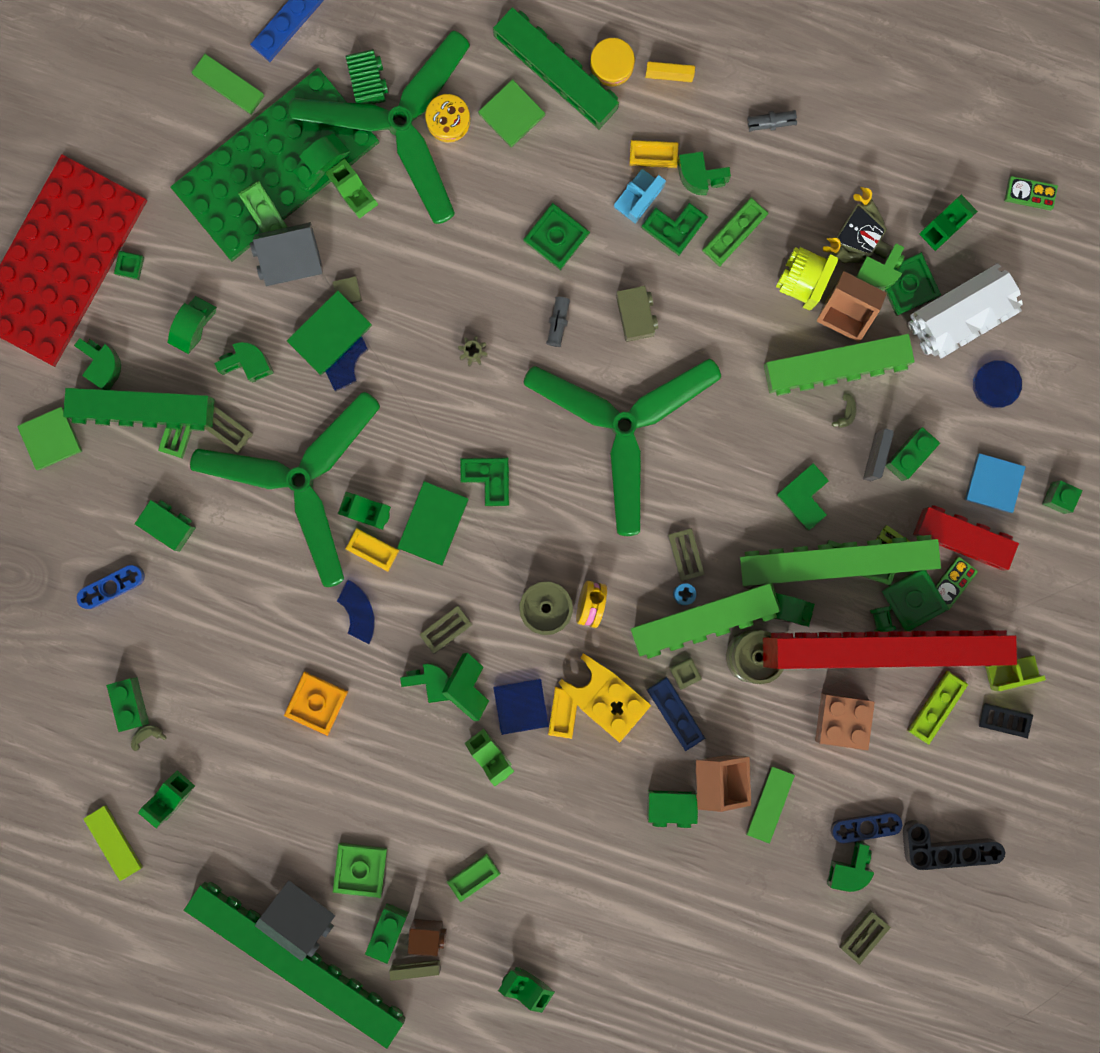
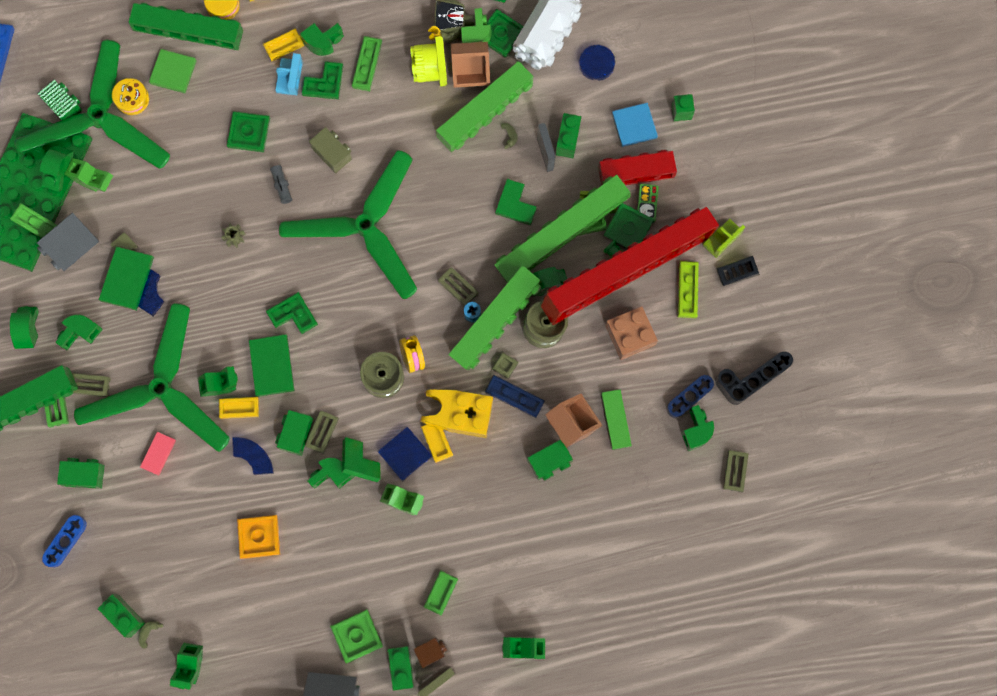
camera: 30 degrees left, 10 degrees down
none -> coral tile [140,432,176,476]
none -> green brick [275,410,314,456]

